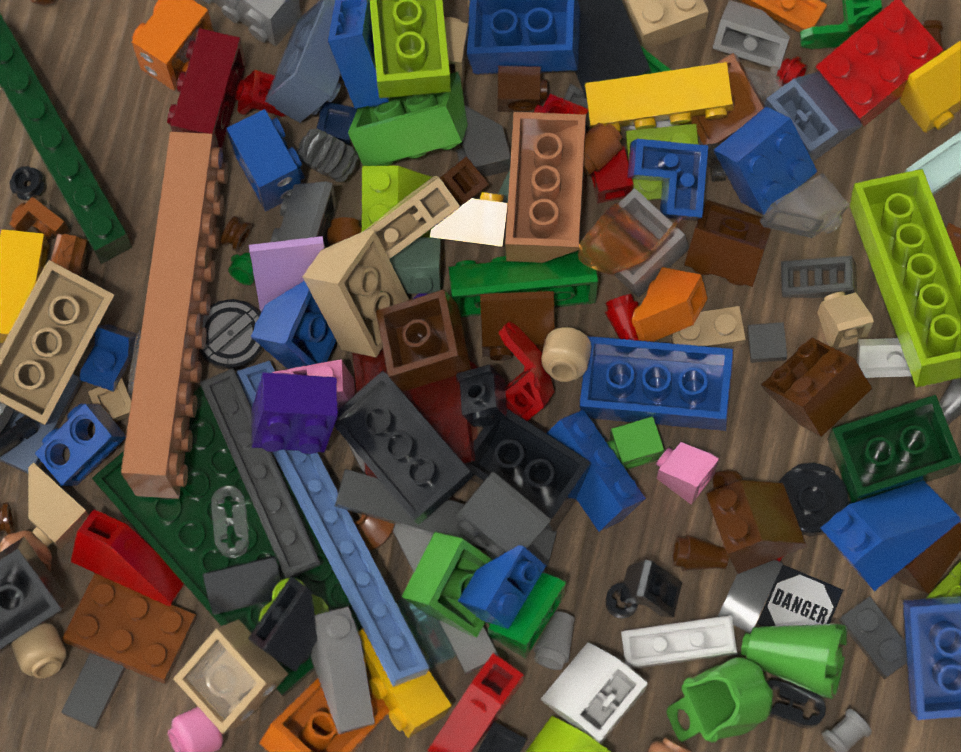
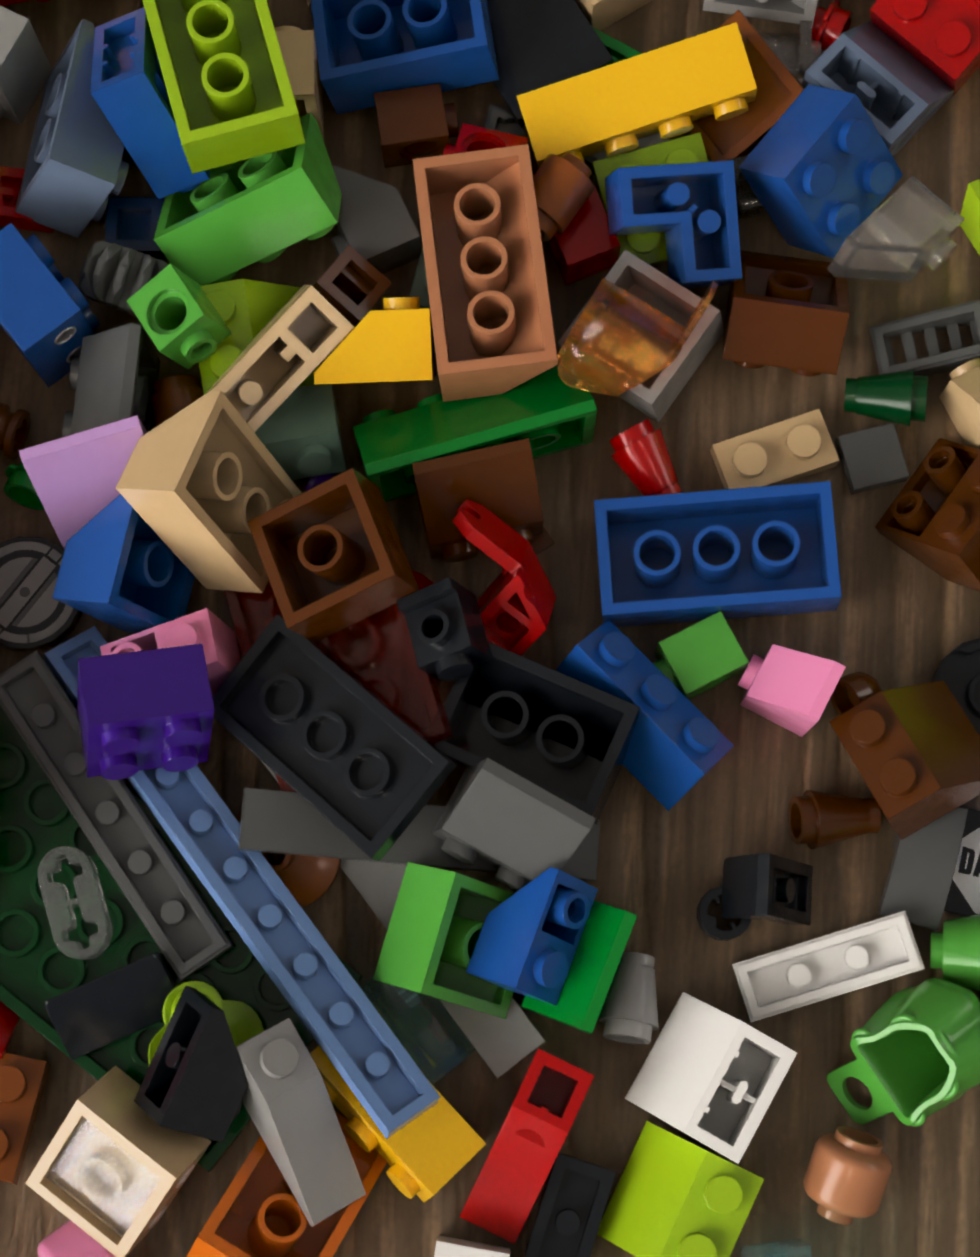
camera: 10 degrees left, 5 degrees up
tan head [541,327,591,382] -> none
orange slope [632,267,708,342] -> none
none -> bright green brick [126,263,232,370]
none -> dark green cone [844,369,928,427]

